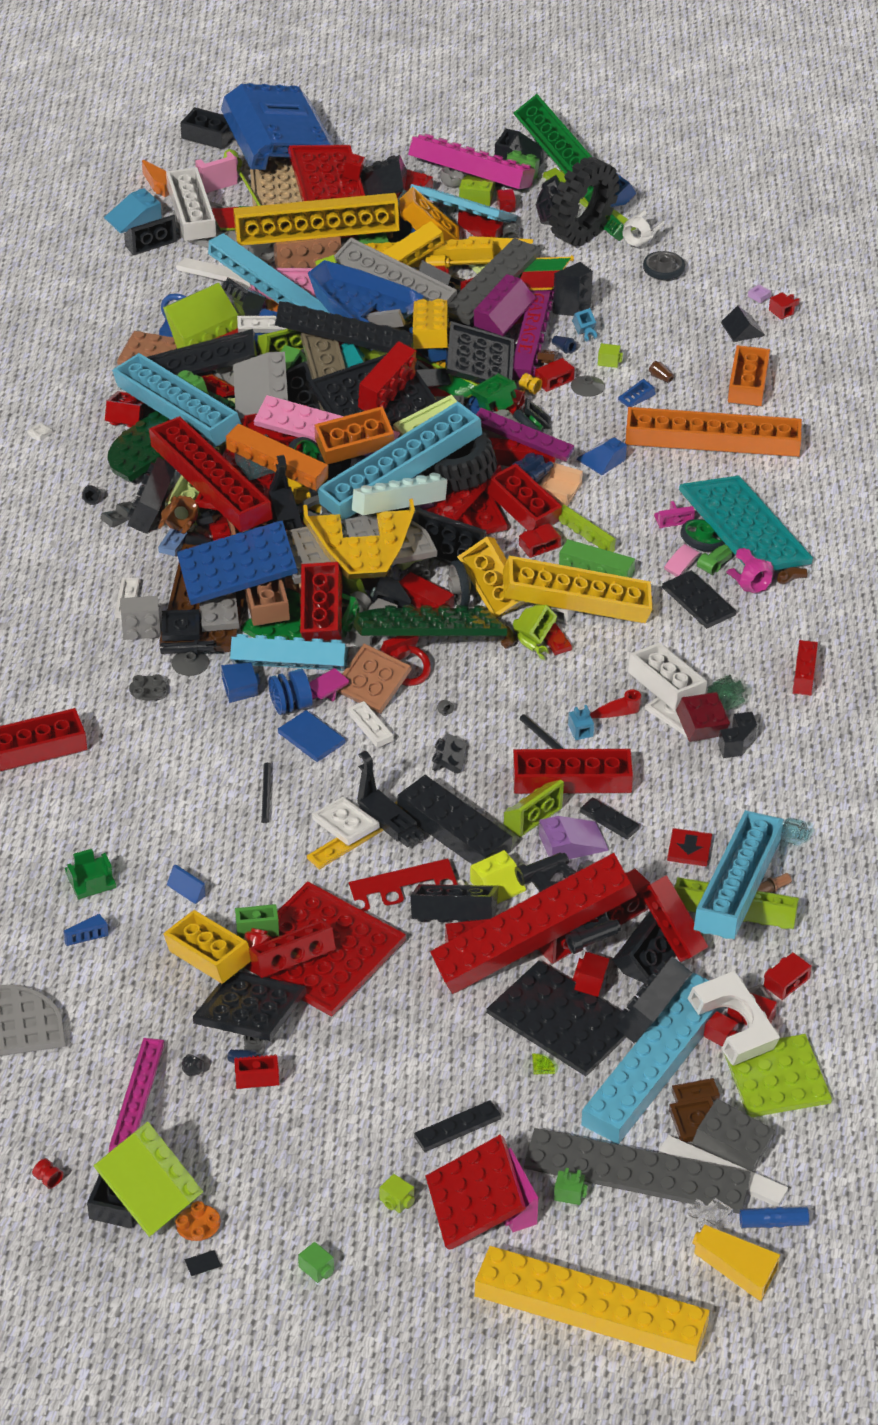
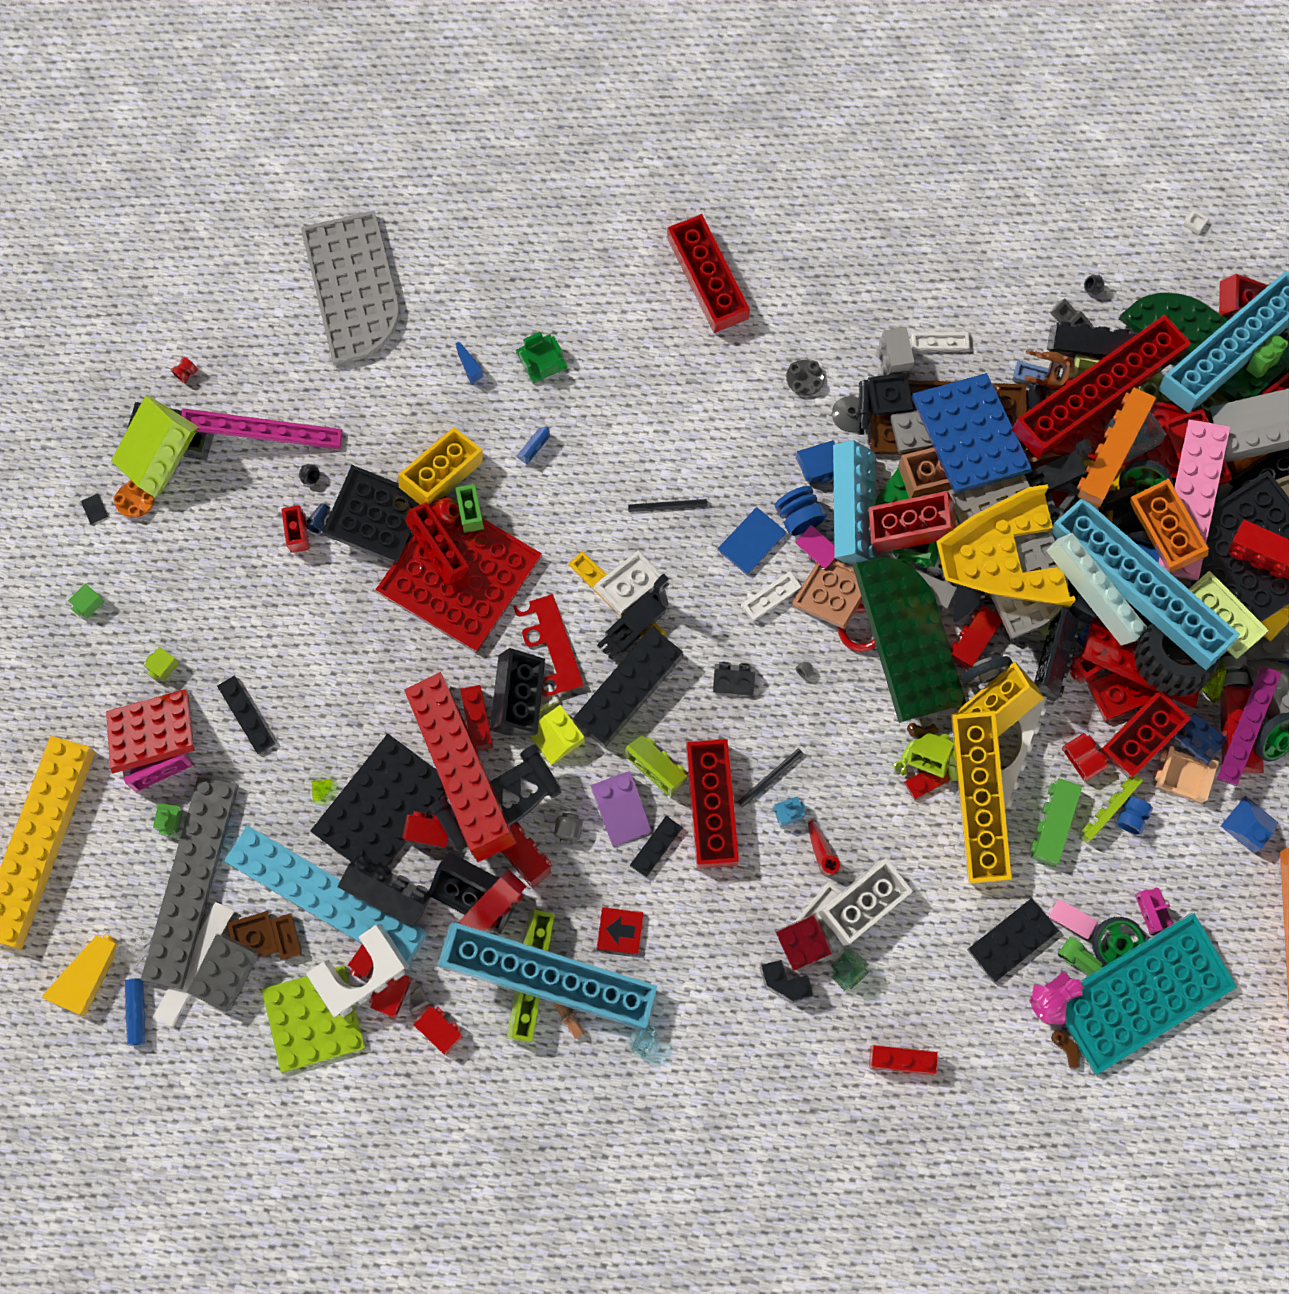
camera: 85 degrees right, 30 degrees up
none -> blue wheel [1116,797,1153,835]

